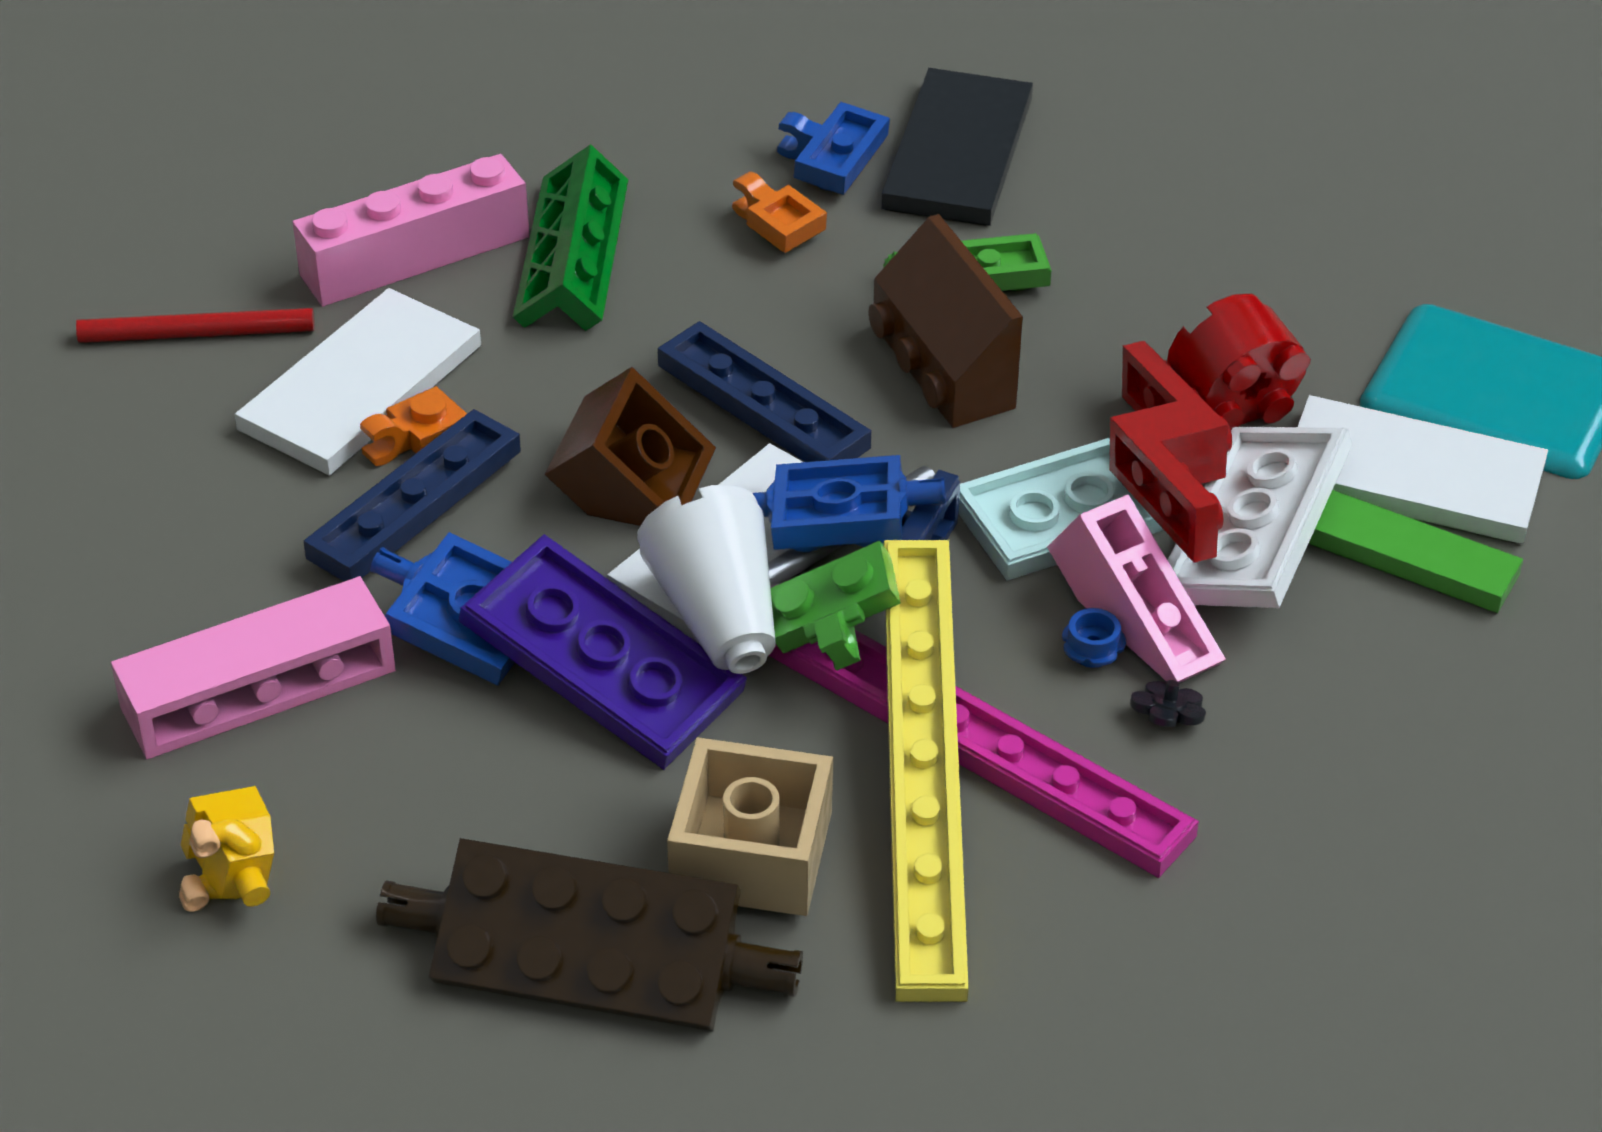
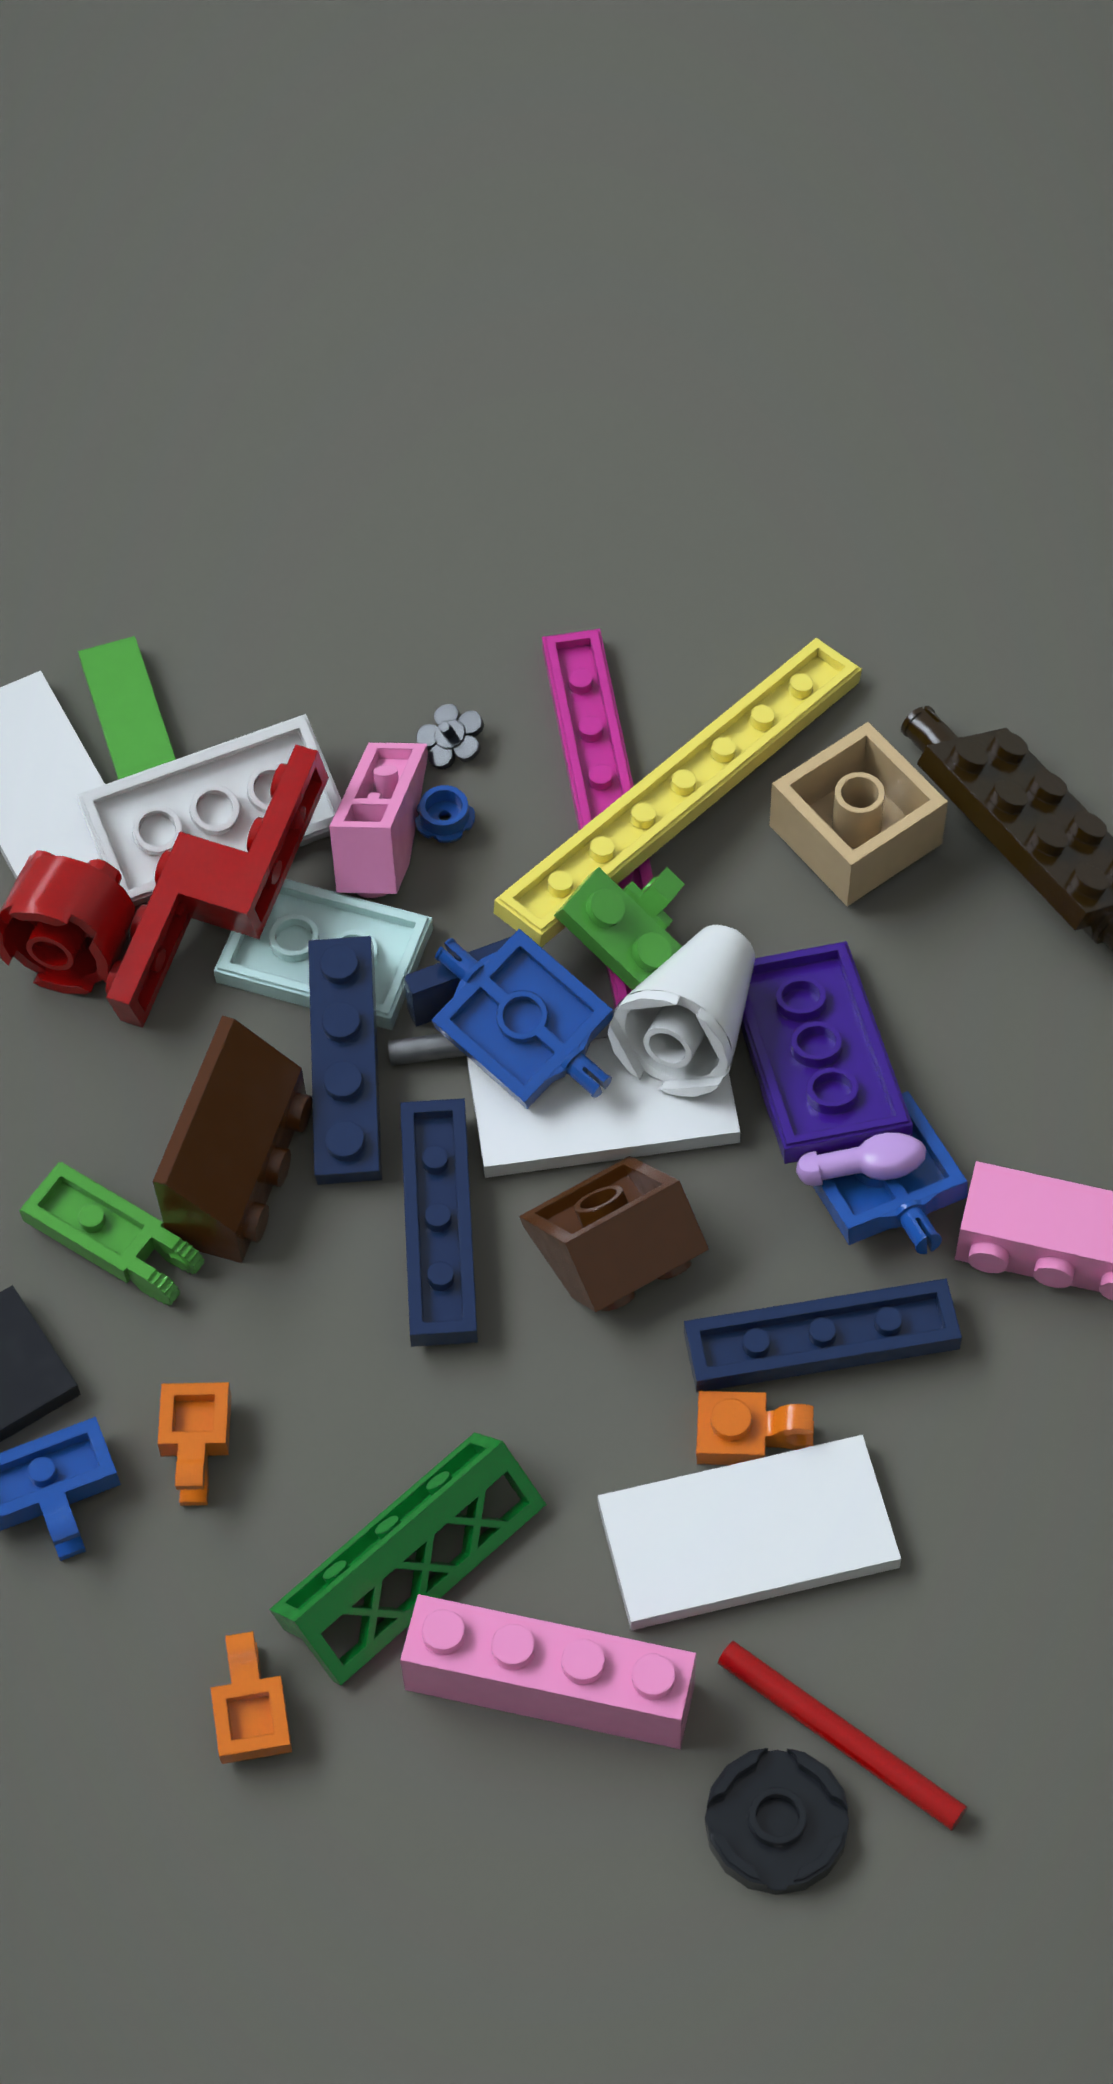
camera: 135 degrees left, 15 degrees up
none -> orange plate [210,1631,292,1764]
none -> dark blue plate [308,936,382,1185]
none -> black tile [705,1748,850,1895]
none -> lavender piece [796,1133,926,1186]

